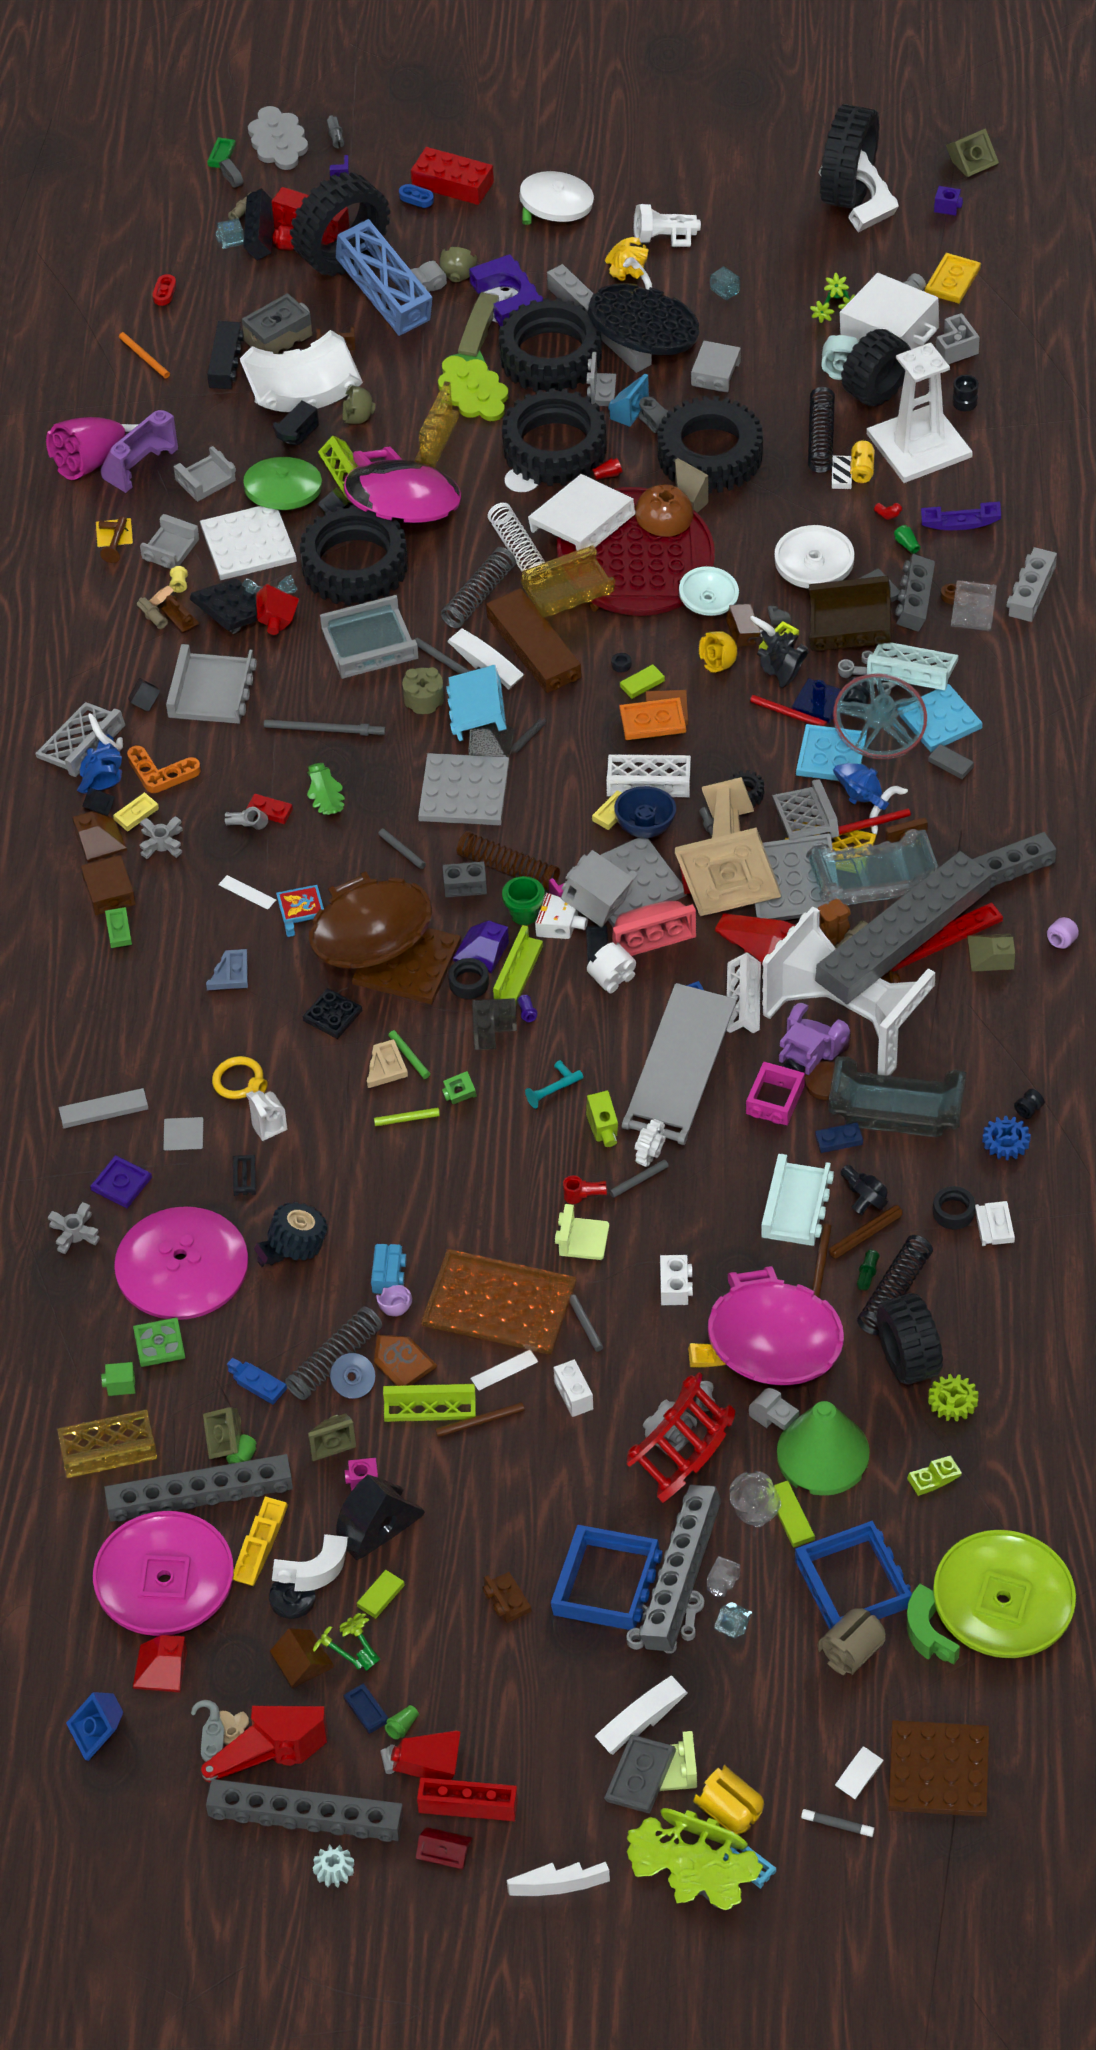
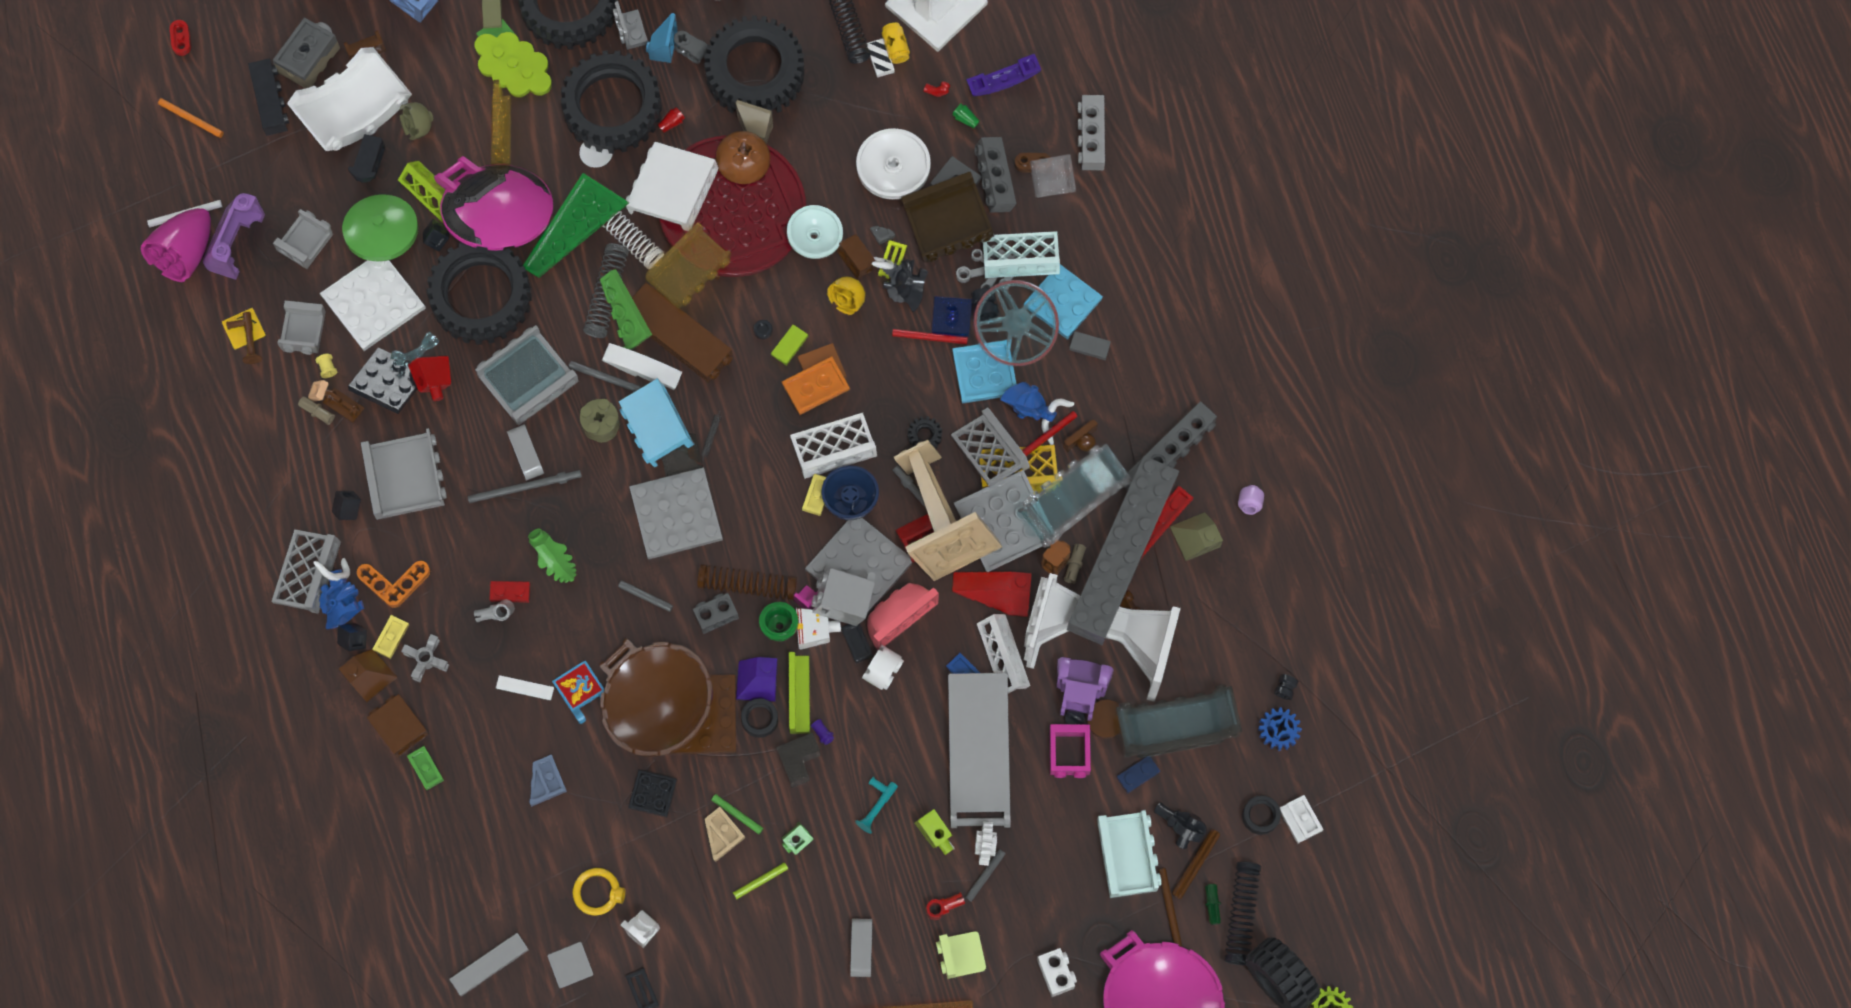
camera: 25 degrees left, 20 degrees up
none -> light grey beam [507,424,544,481]
none -> green wing [523,173,629,278]
none -> bright green wing [600,269,652,351]
none -> light grey beam [851,918,872,977]

